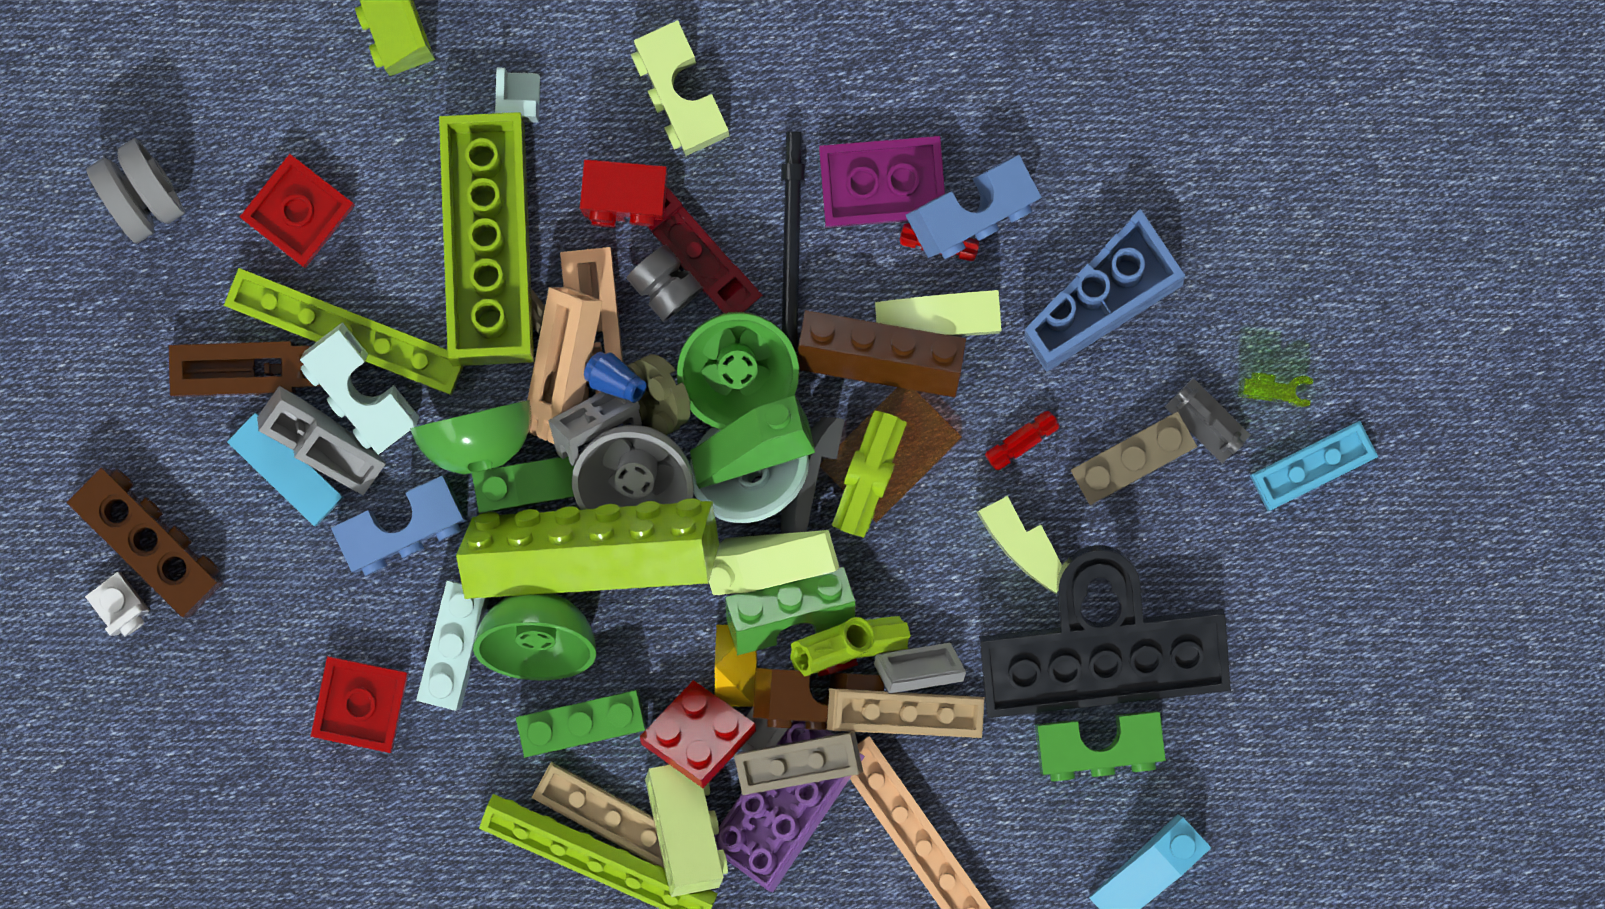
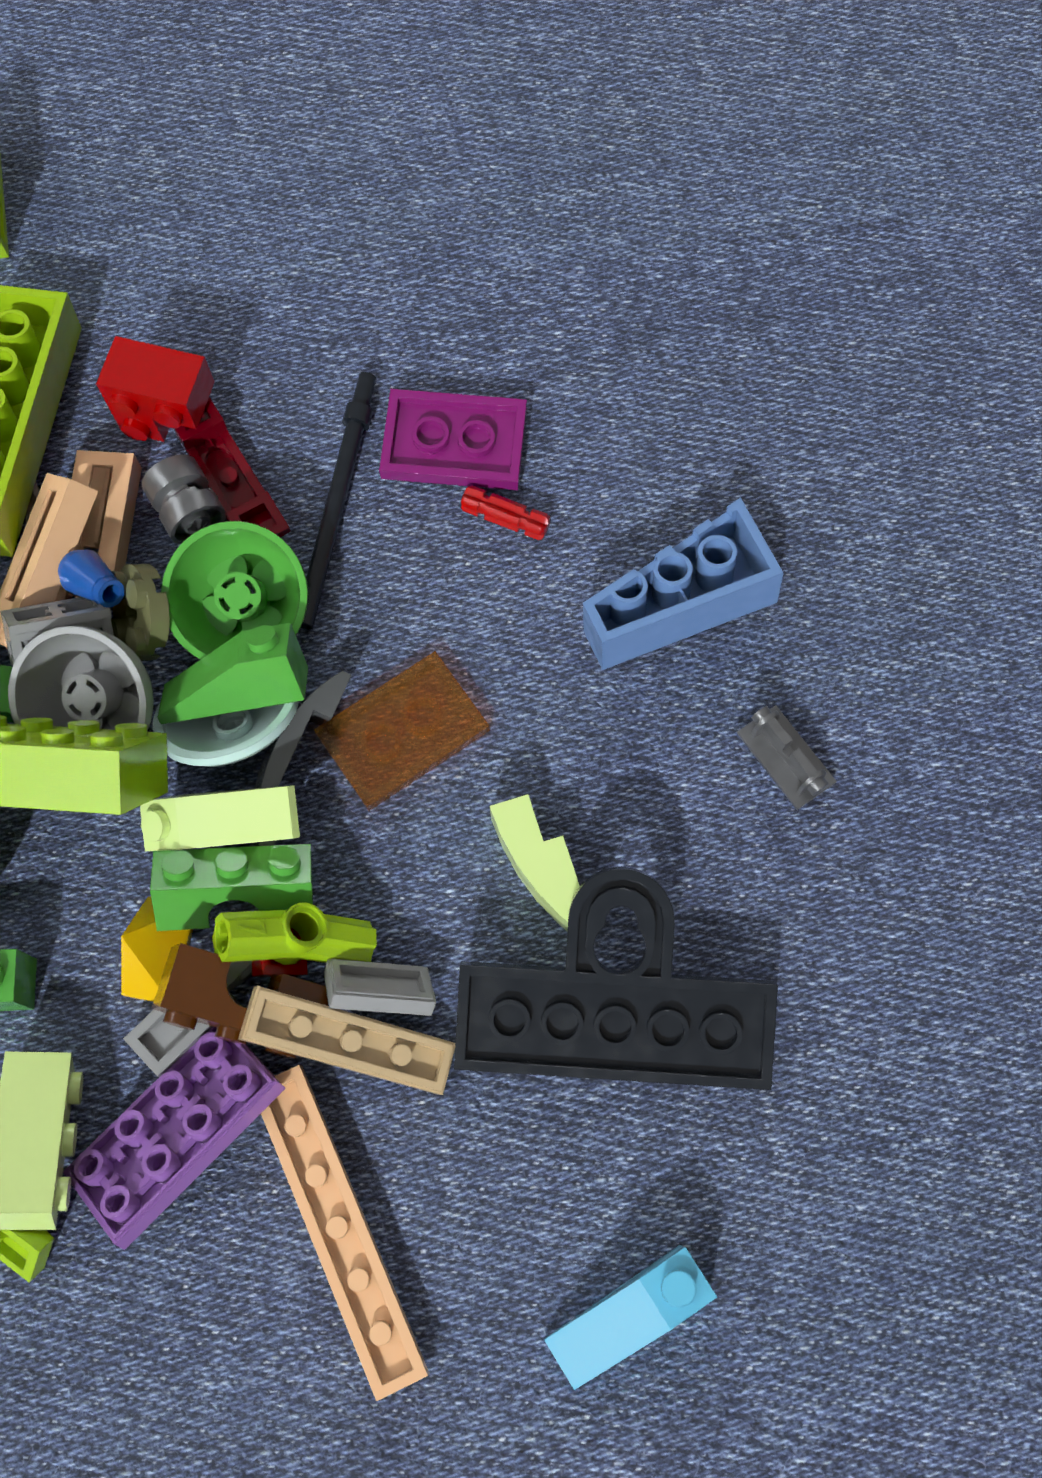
camera: 15 degrees right, 15 degrees down
light aqua panel [495,67,540,123] -> none
yellowish green arch [630,20,729,156] -> none
plate [640,680,756,788] -> none
dark tan plate [734,731,863,795] -> none
reddish brown brick [797,310,966,397] -> none
lime piece [832,410,907,538] -> none
yellowish green slope [875,290,1002,337] -> none
medium blue arch [906,155,1042,259] -> none
red axle [985,411,1060,470] -> none
bright green arch [1034,711,1166,781] -> none
dark tan plate [1071,411,1197,505] -> none
clear neon green plate [1238,372,1313,408] -> none
medium azure tile [1250,421,1378,511] -> none

